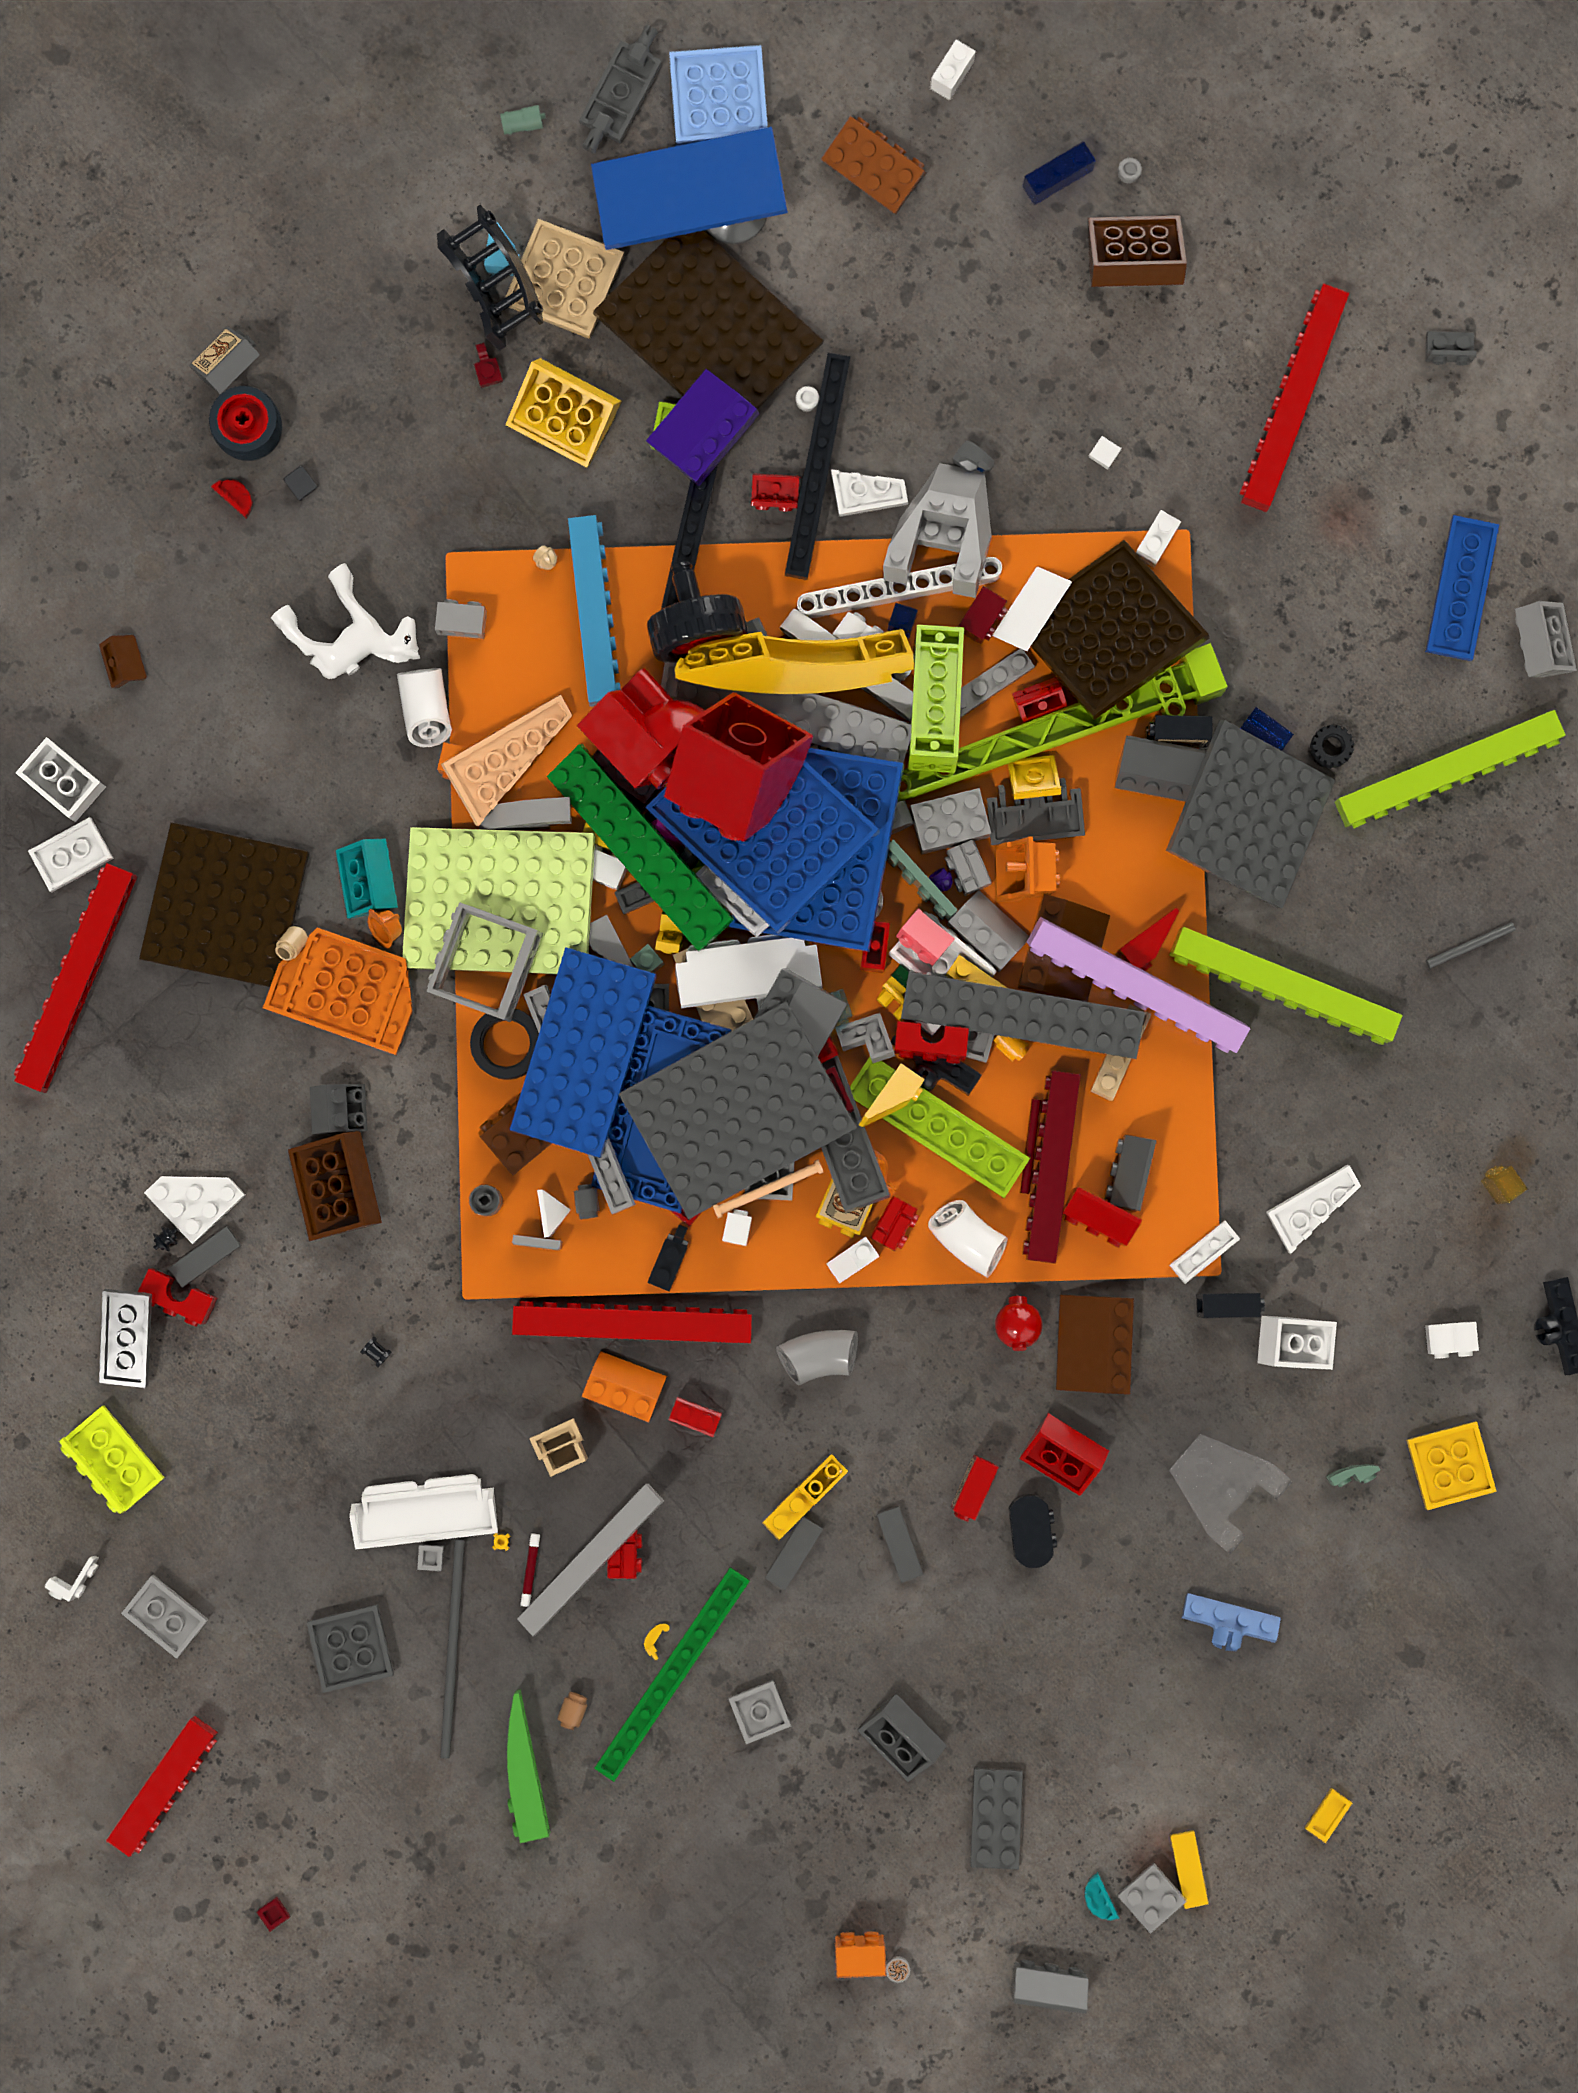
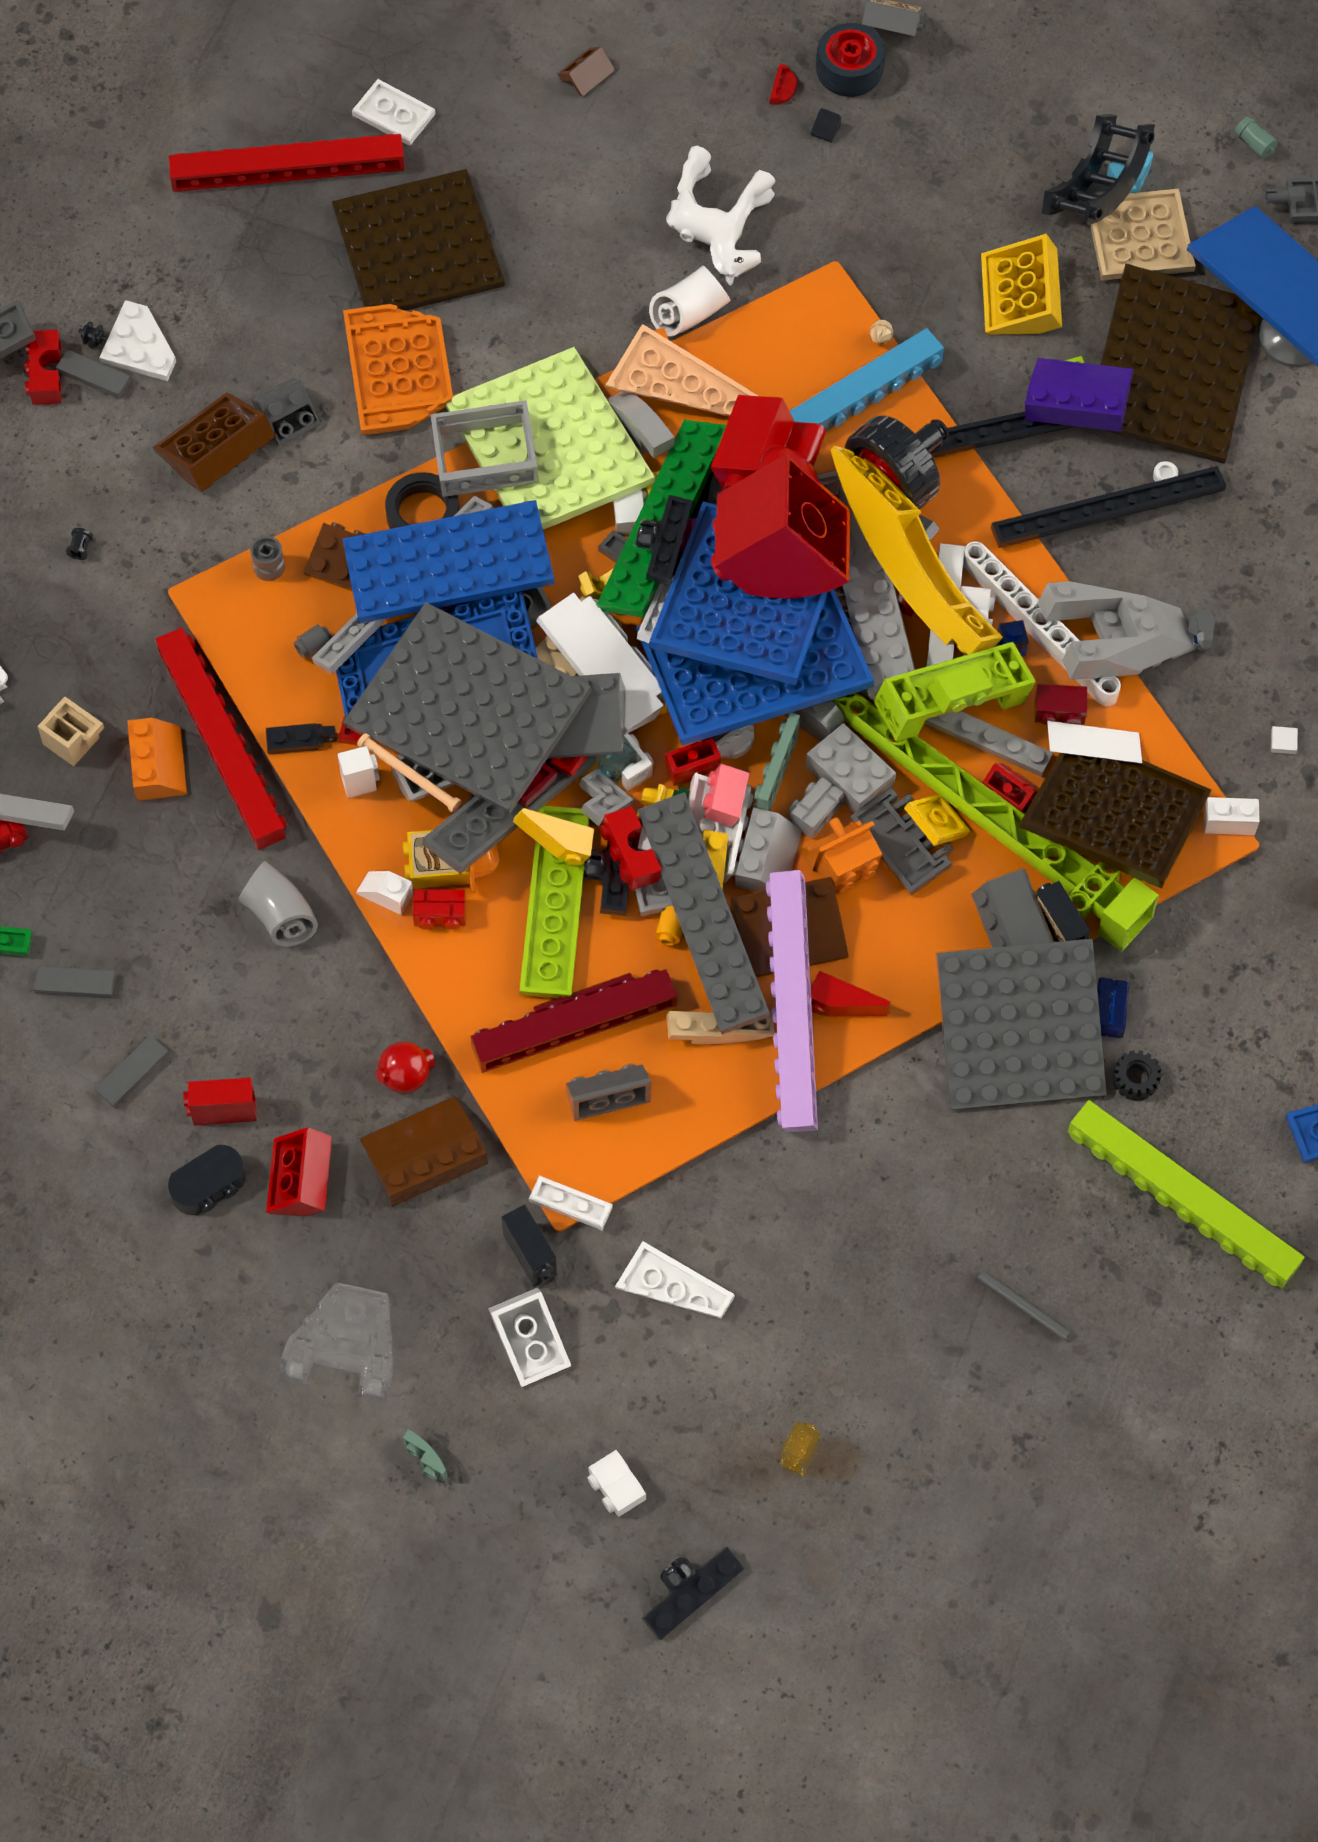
camera: 60 degrees right, 20 degrees down
white brick [16,737,106,822] -> none
tan brick [275,926,308,961] -> none
teal slope [336,839,398,919] -> none
orange piece [368,909,402,948] -> none
light grey brick [435,599,487,639] -> none
dark red plate [474,343,503,388] -> none
light grey tile [512,1235,562,1250] -> none
white slope [537,1190,570,1238] -> none
light grey slope [589,915,634,967] -> none
sand green brick [630,944,664,973] -> none
red brick [669,1397,722,1437] -> none
red bracket [751,473,799,512] -> none
yellow slope [762,1454,848,1540] -> none
white wing [831,469,908,517] -> none
white brick [928,1200,1008,1278] -> none
dark purple plate [929,868,953,892] -> none
red slope [1063,1187,1142,1248] -> none
lime brick [1169,927,1402,1045] -> none
medium blue plate [1182,1593,1281,1651] -> none
yellow tile [1304,1788,1352,1843] -> none
yellow plate [1406,1421,1497,1510] -> none
none -> white bracket [622,733,654,791]
none -> black plate [636,495,693,585]
none -> lime brick [929,662,993,714]

